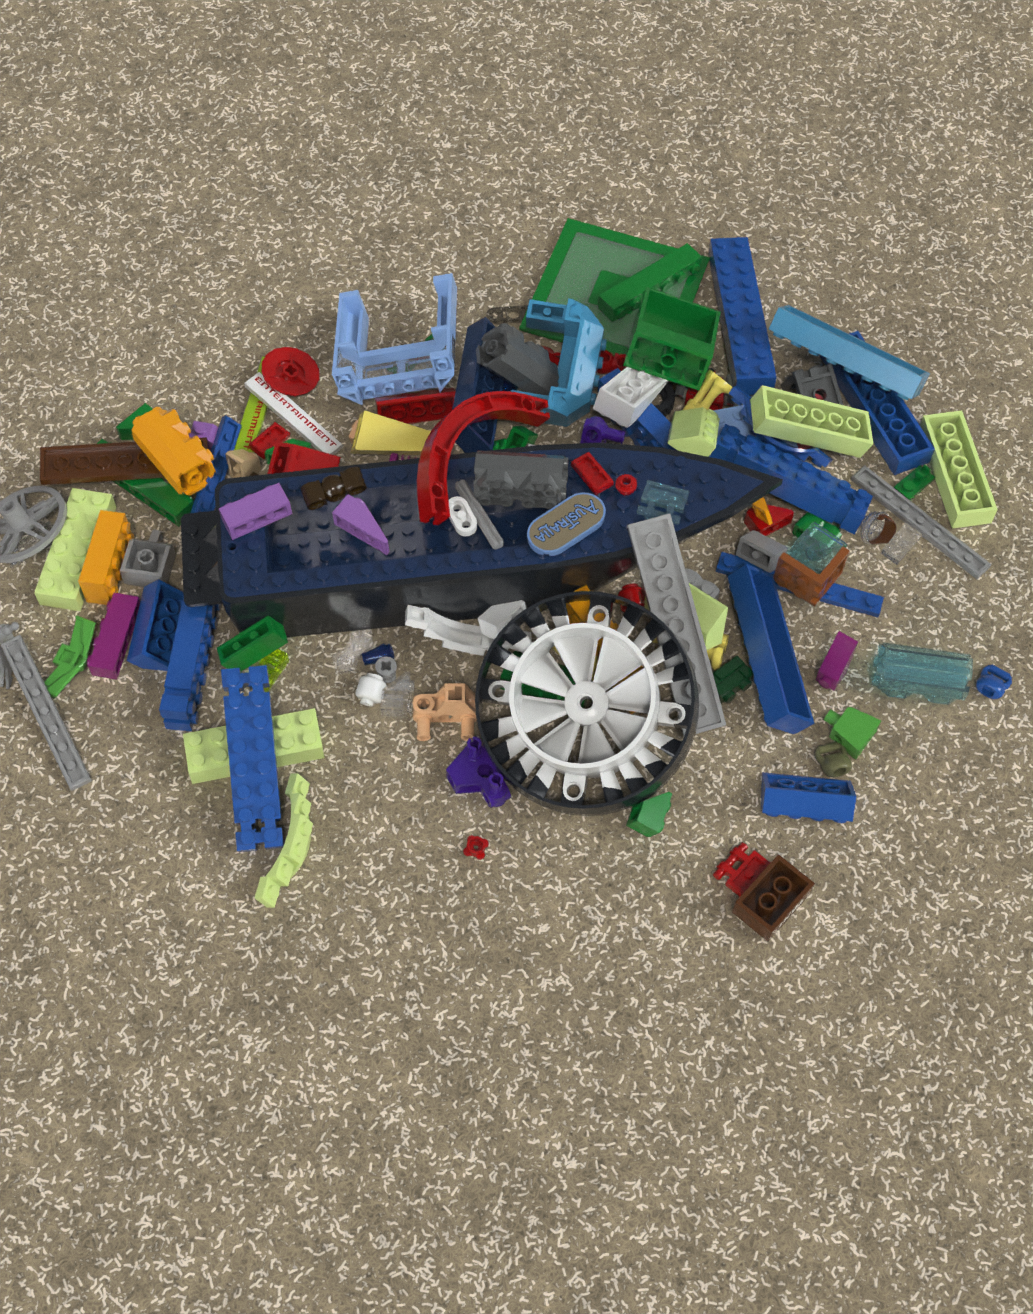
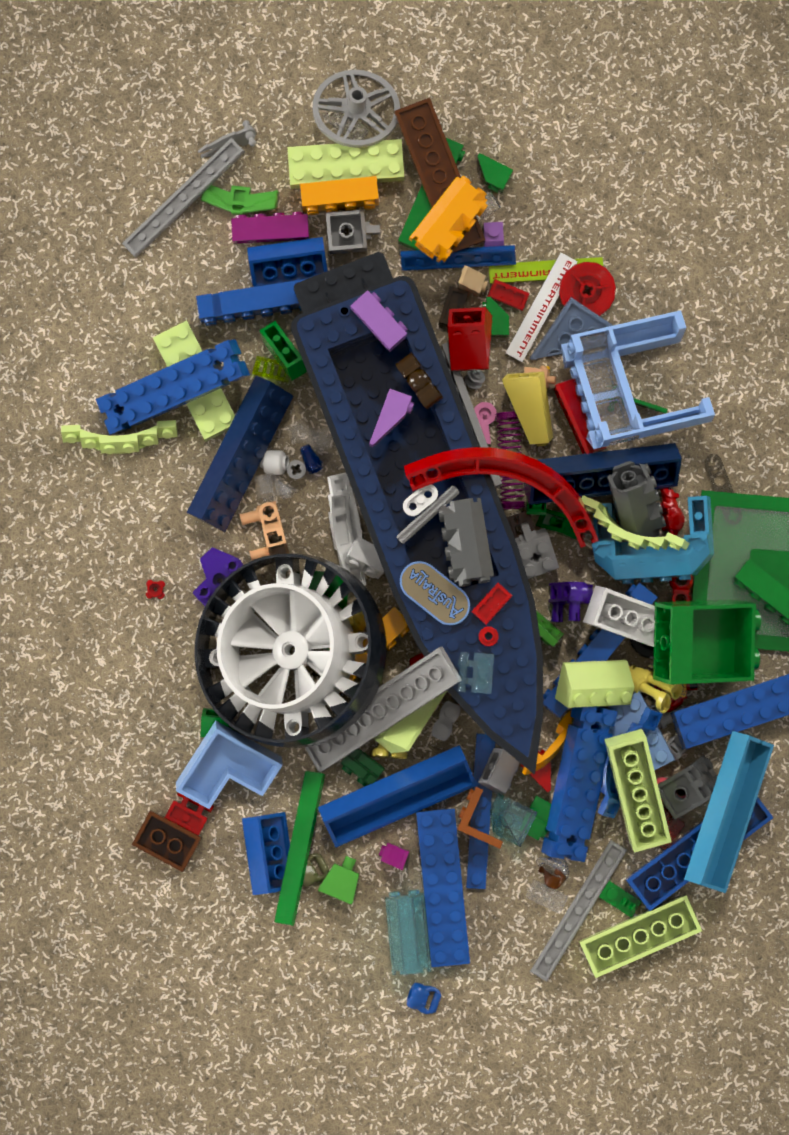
camera: 80 degrees right, 25 degrees up
none -> light blue piece [176,720,283,809]
none -> dark blue brick [186,376,294,532]
none -> green tile [274,771,325,926]
none -> blue brick [416,808,470,967]
none -> sand blue tile [530,297,614,360]
none -> yellowish green piece [581,496,690,551]

